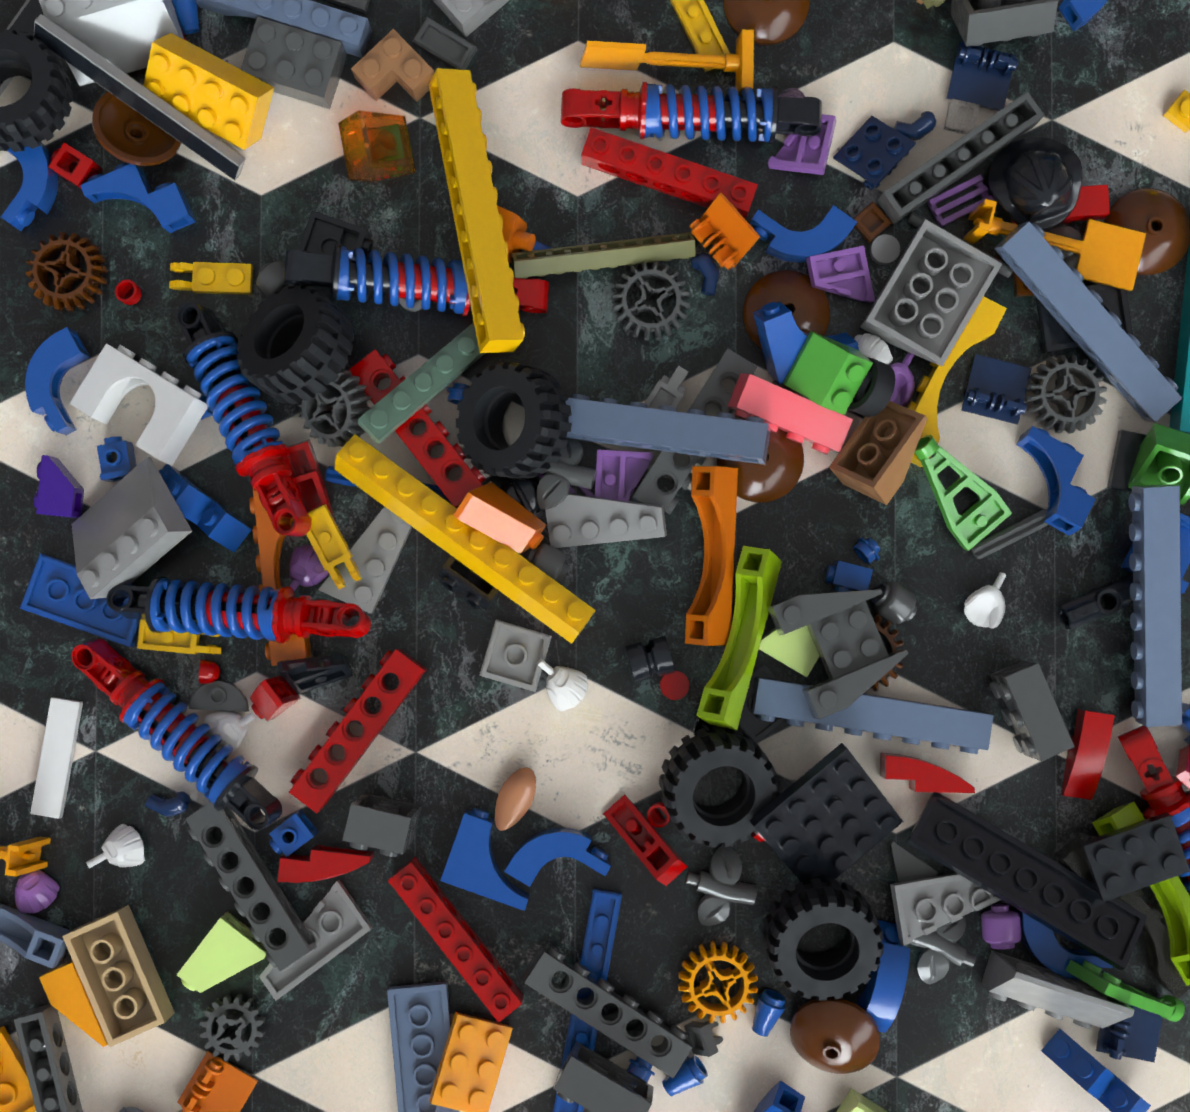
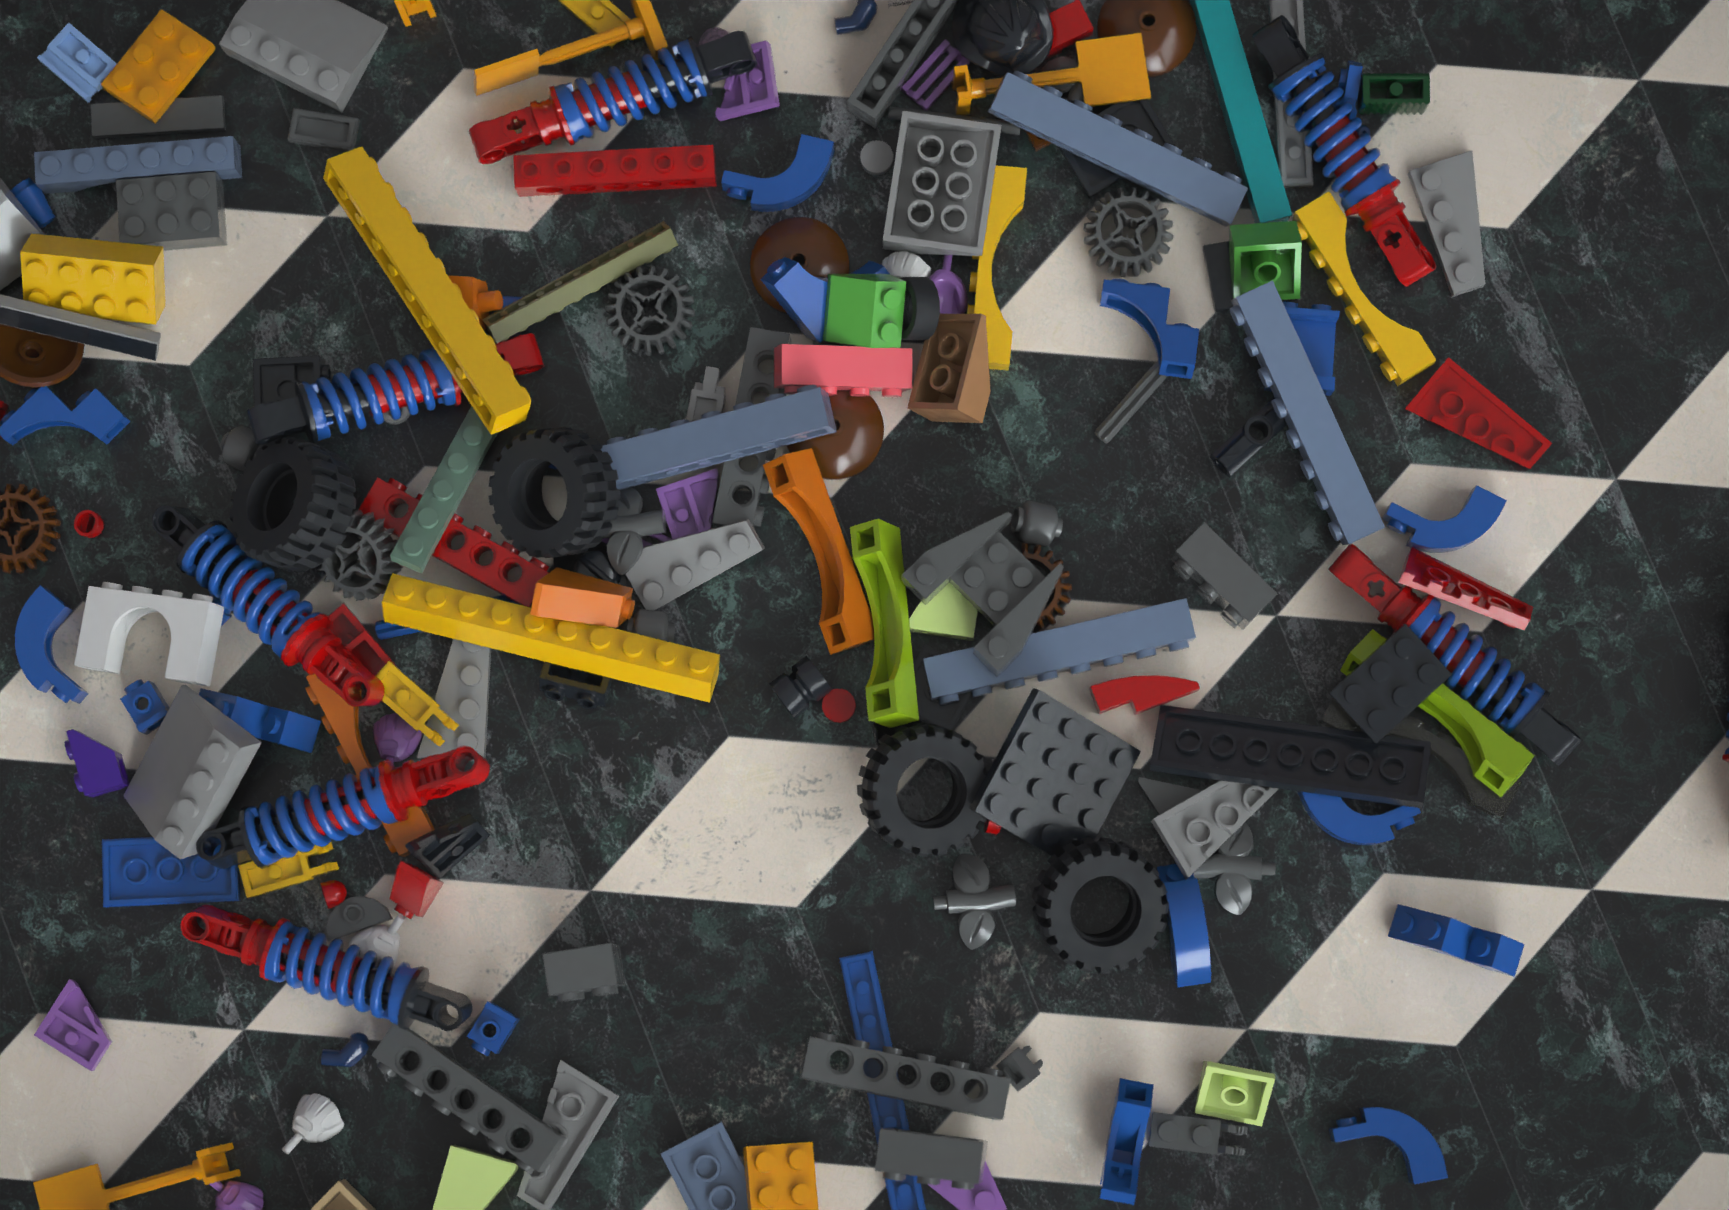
camera: 15 degrees left, 5 degrees down
white tile [30,697,83,819] -> none
yellow hinge [169,262,253,295] -> none
red slope [277,845,374,883] -> none
red brick [289,648,427,814] -> none
clear orange slope [338,110,416,182] -> none
medium nougat brick [351,29,435,102] -> none
red brick [388,856,524,1023] -> none
blue arch [440,807,530,911] -> none
blue plate [446,383,469,405] -> none
light grey tile [479,619,552,692] -> none
nougat arm [495,767,536,831] -> none
blue arch [504,828,611,887] -> none
white piece [537,659,588,711] -> none
red slope [603,794,688,886] -> none
blue plate [627,1056,655,1082] -> none
red hinge [647,802,671,828] -> none
blue cone [662,1055,708,1097] -> none
light orange gear [678,941,758,1024] -> none
orange hinge [689,193,760,270] -> none
dark blue arm [691,253,719,296] -> none
blue cone [752,989,786,1037] -> none
reddish brown dish [790,997,880,1074] -> none
medium lavender wing [806,246,875,303] -> none
blue brick [824,561,873,592] -> none
dark blue hinge [833,116,916,190] -> none
reddish brown tile [853,201,892,244] -> none
blue plate [853,537,880,564] -> none
bright green plate [915,435,1012,551] -> none
dark blue hinge [961,354,1032,425] -> none
white piece [964,572,1006,629] -> none
medium lavender head [981,903,1022,949] -> none
light grey slope [981,950,1135,1029] -> none
red slope [1061,709,1115,800] -> none
bright green plate [1066,960,1185,1022] -> none
dark blue hinge [1096,1003,1163,1063] -> none

